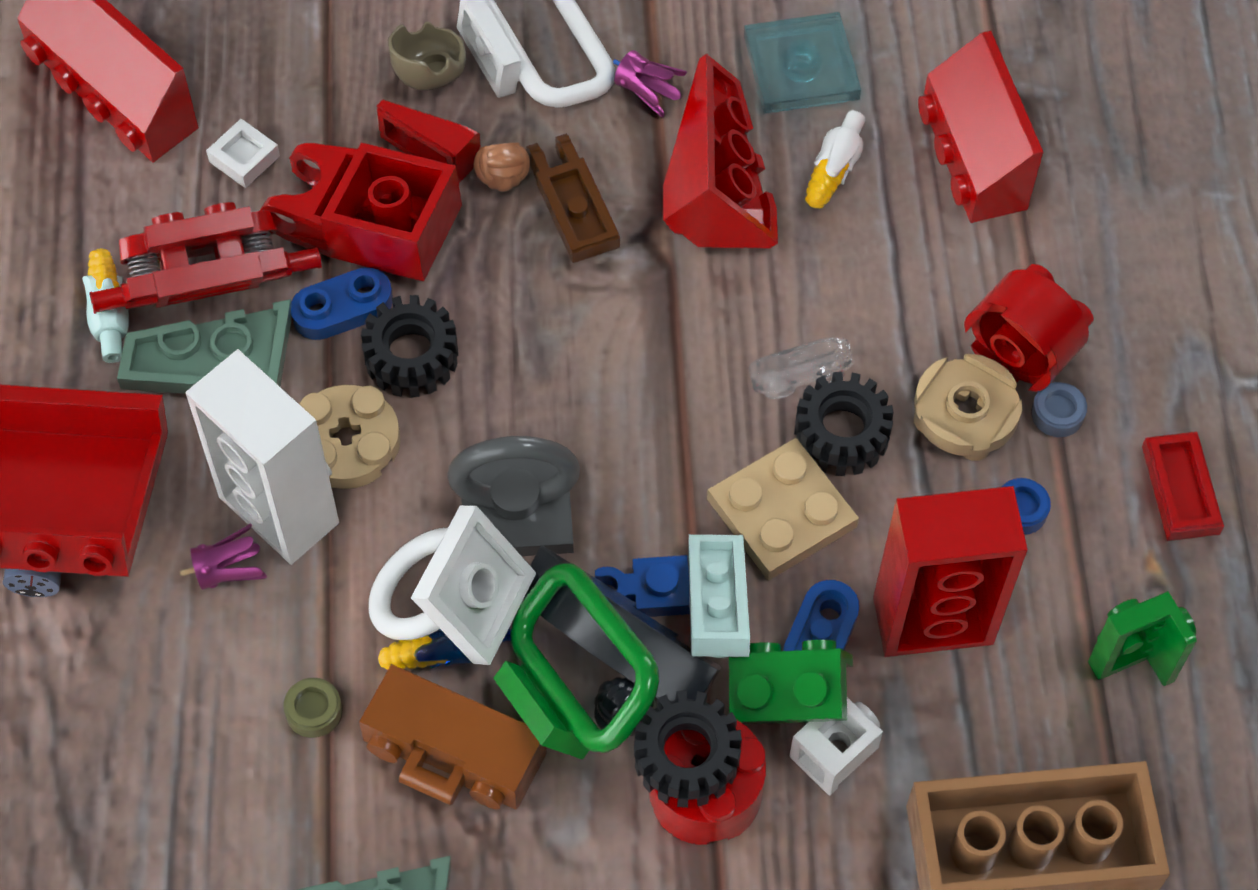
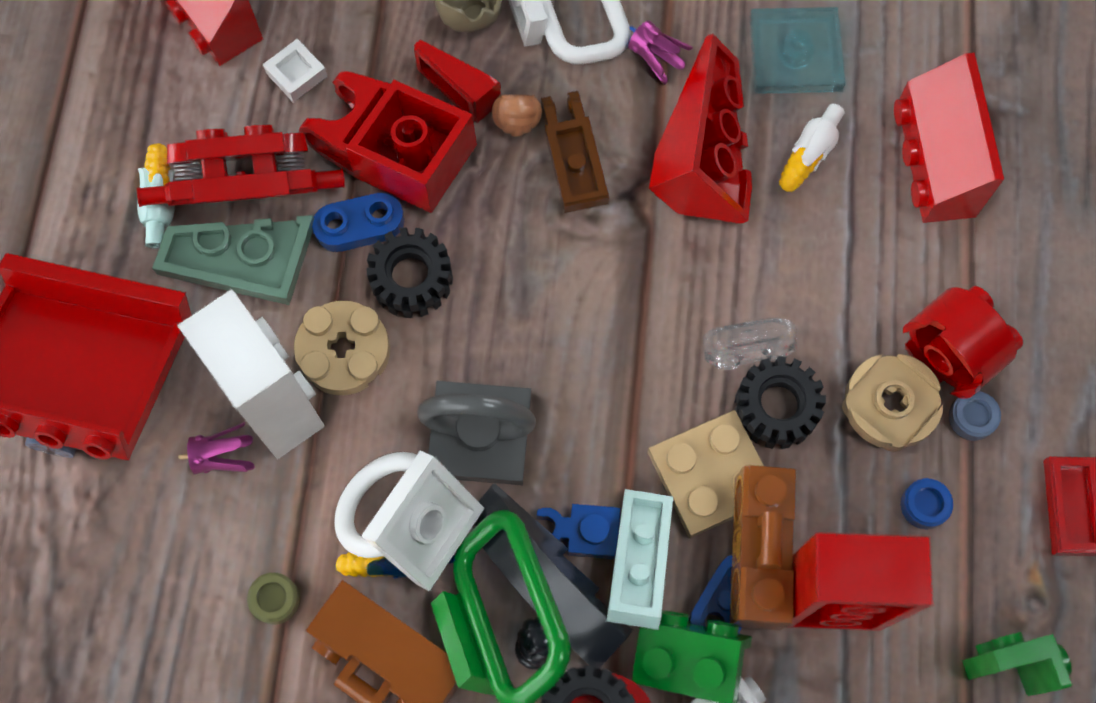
camera: 10 degrees right, 10 degrees up
none -> dark orange piece [730,465,796,630]

